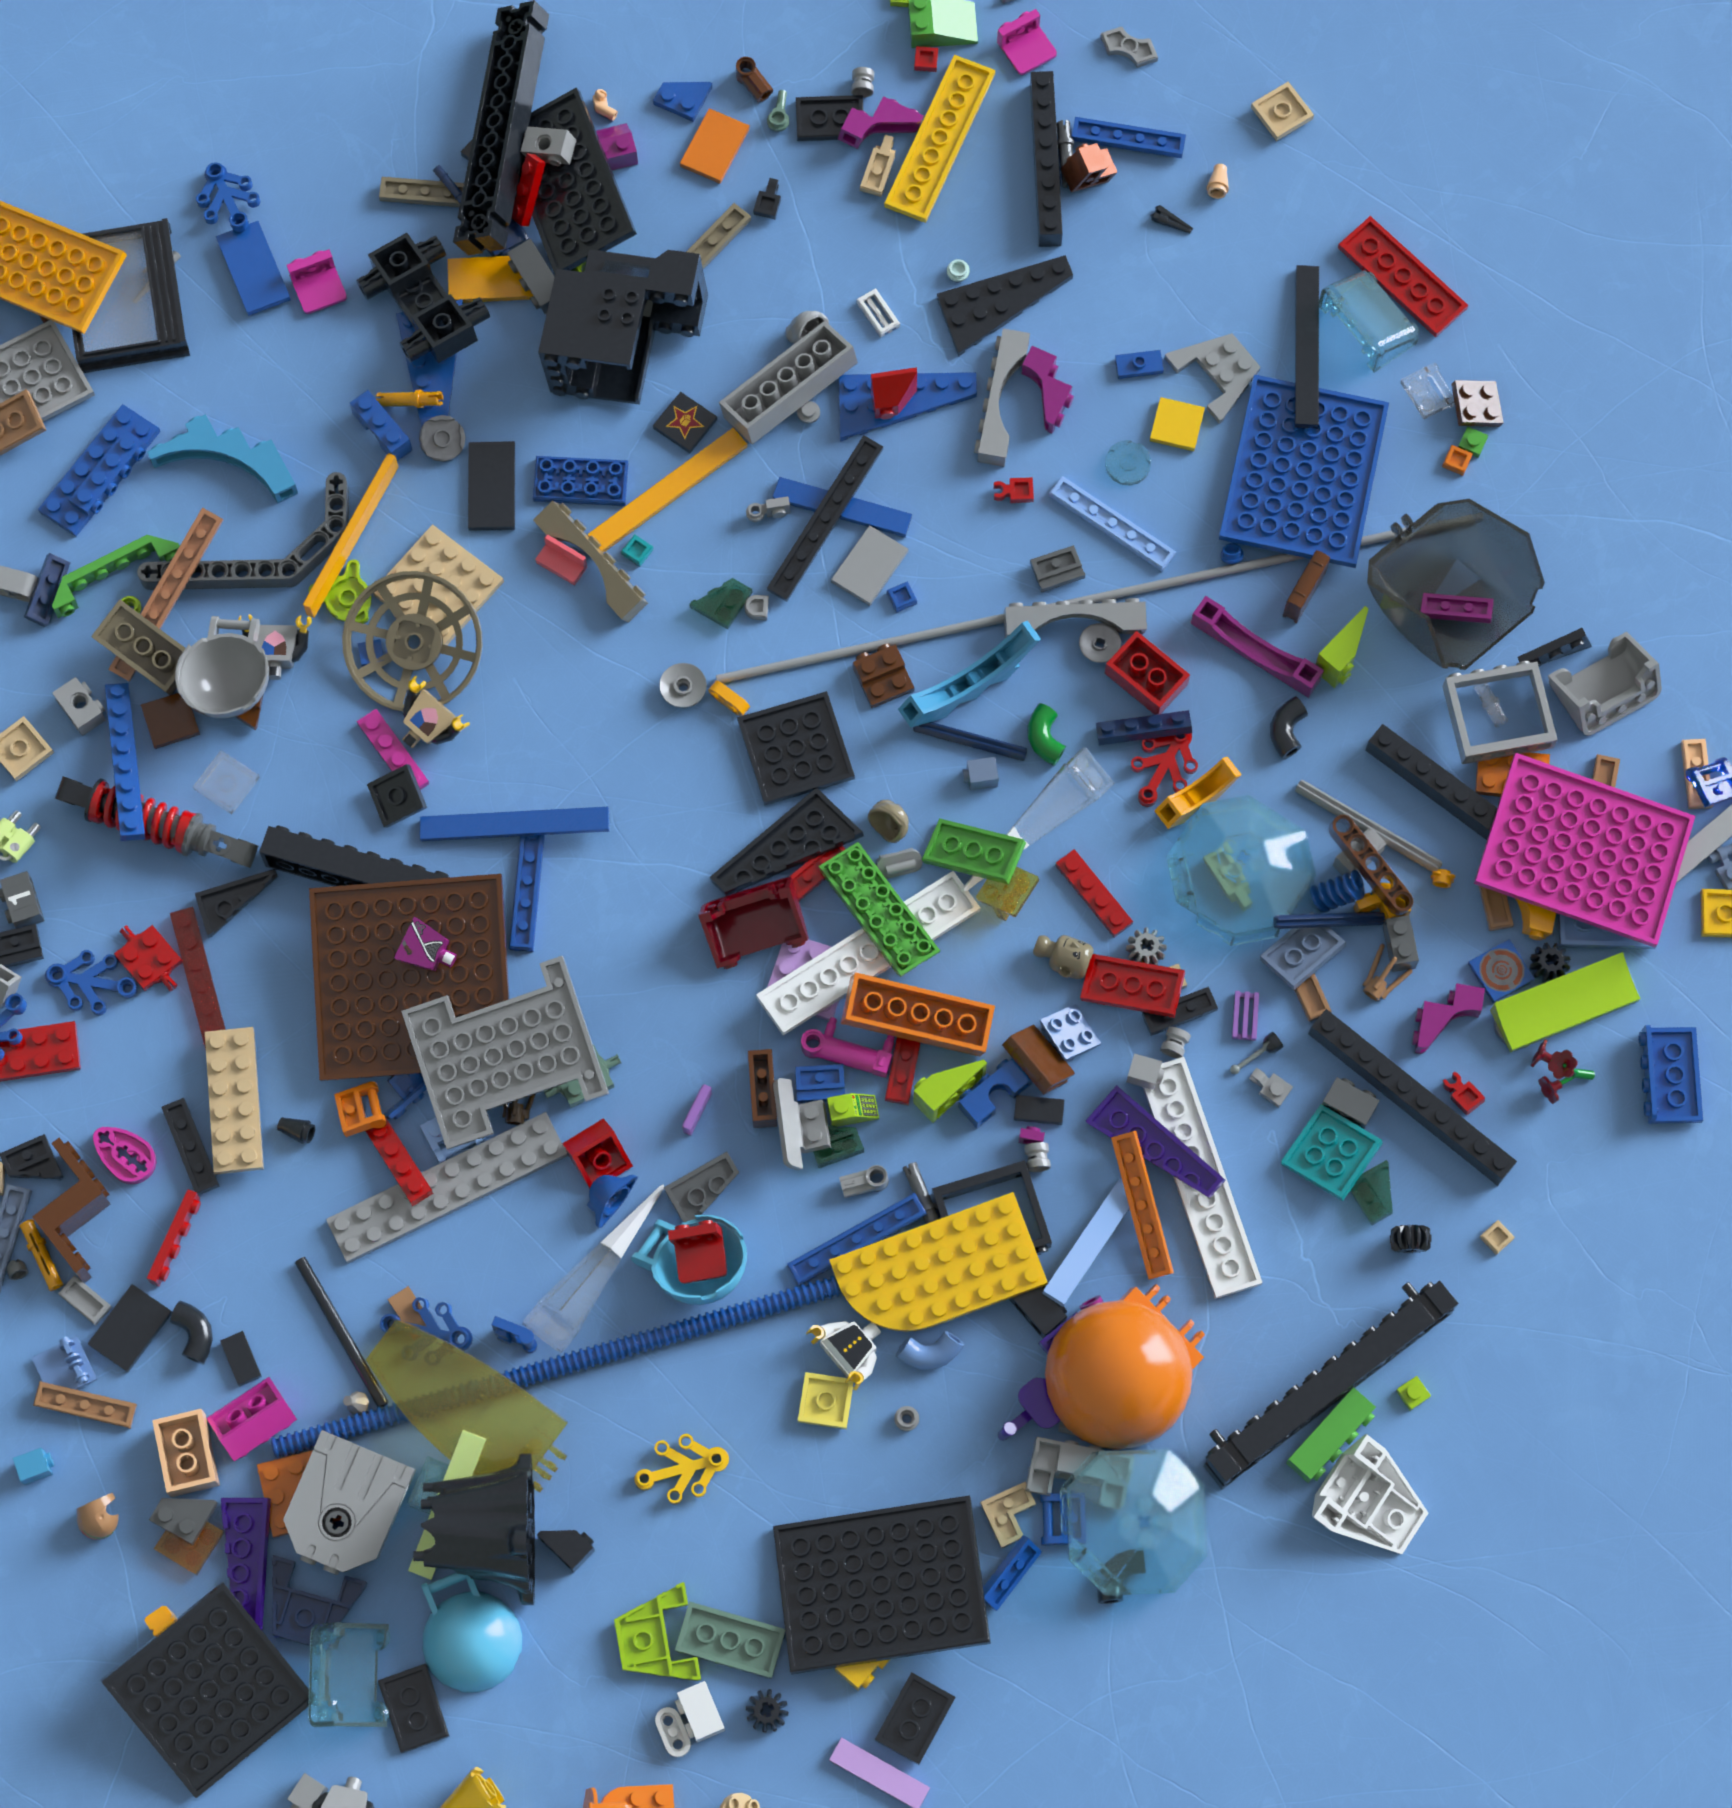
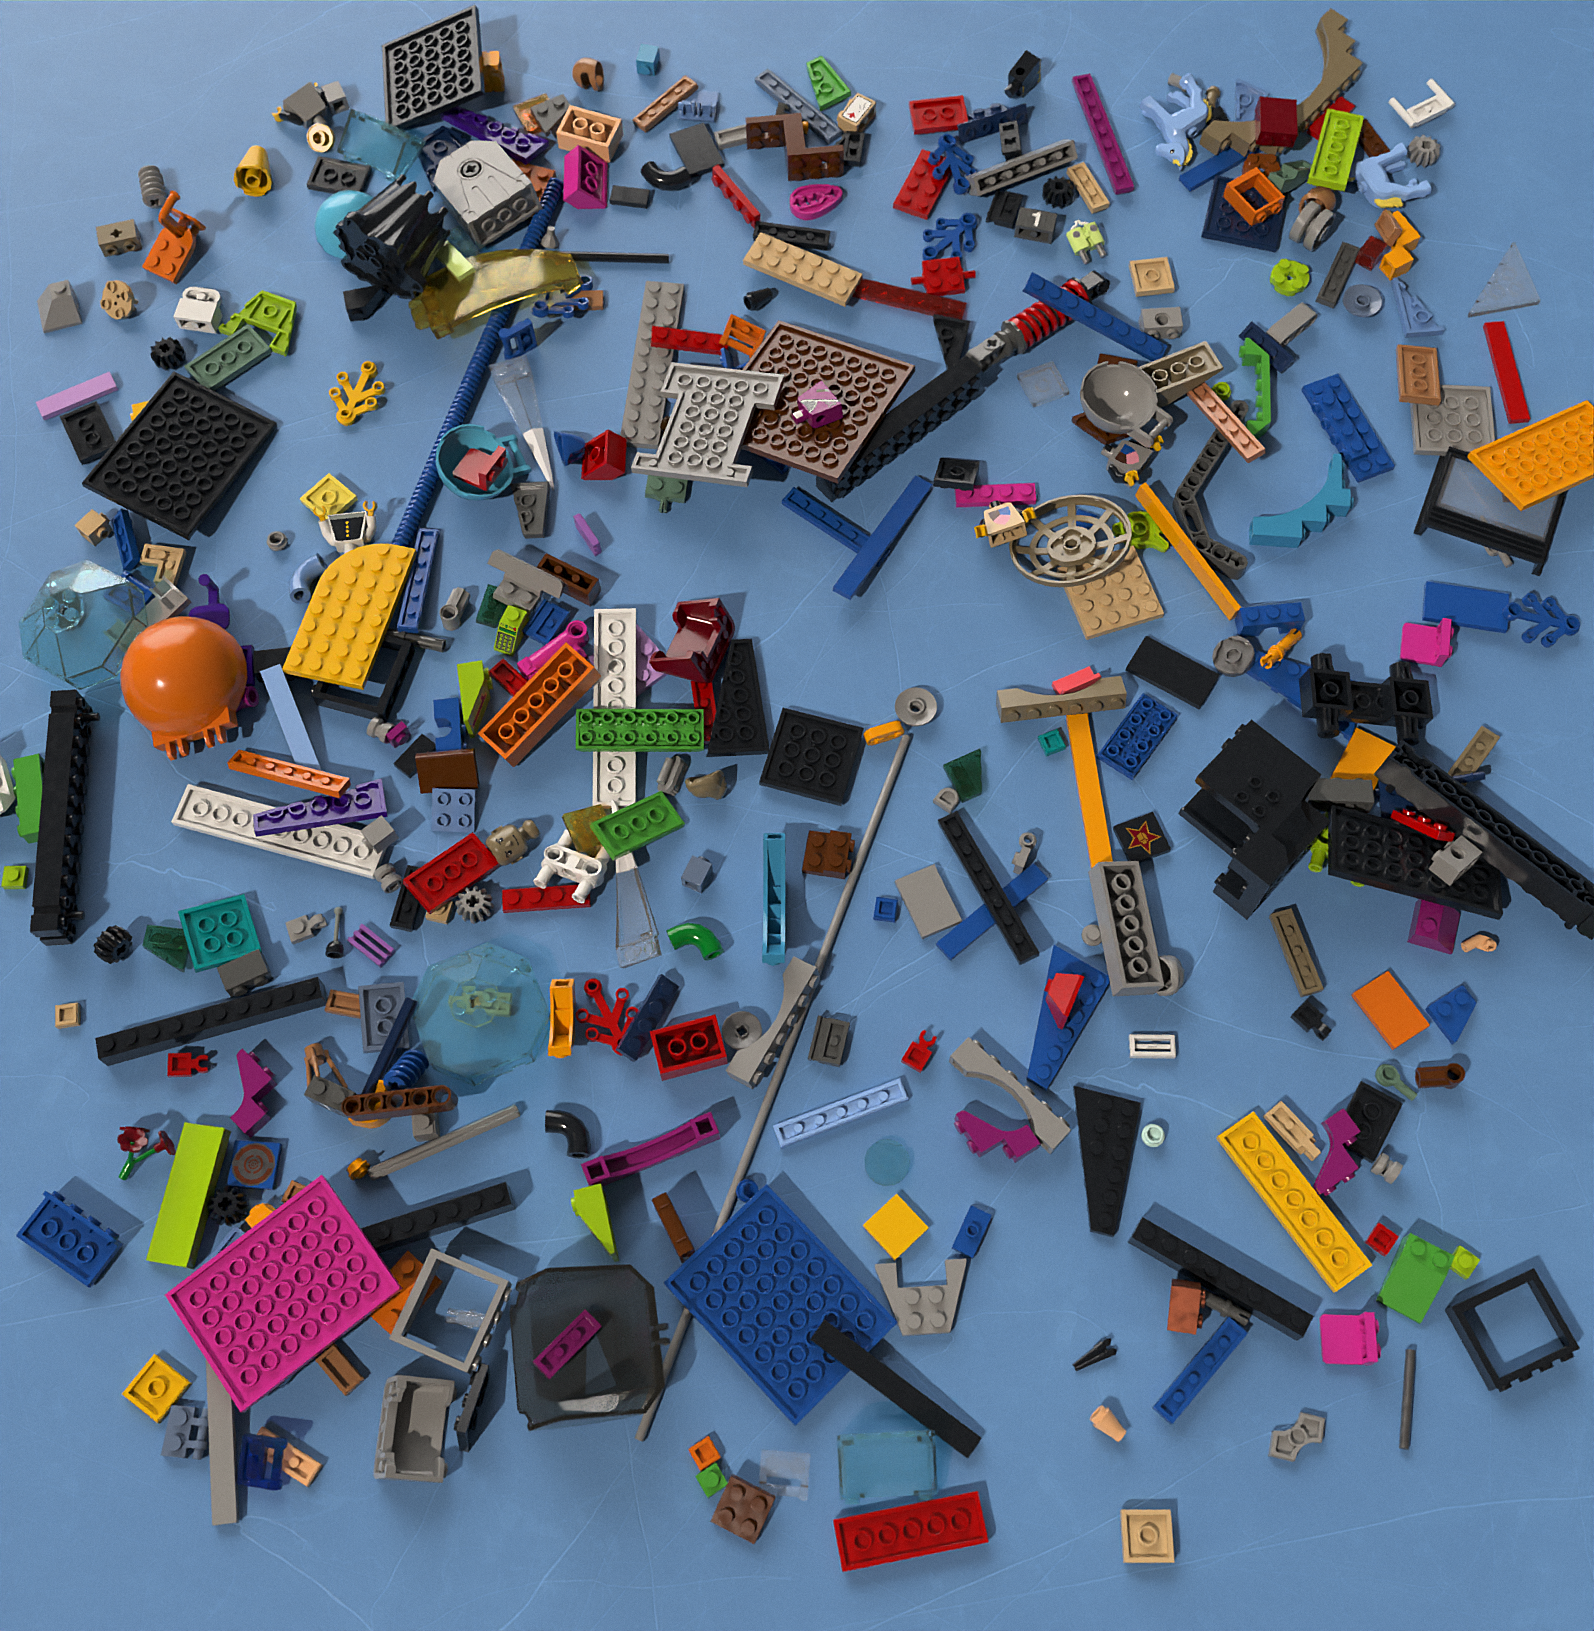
camera: 125 degrees right, 5 degrees down
dark blue axle [913,722,1027,761] -> none
none -> tan brick [74,509,113,546]
none -> yellow plate [307,124,335,152]
none -> white piece [533,830,610,903]

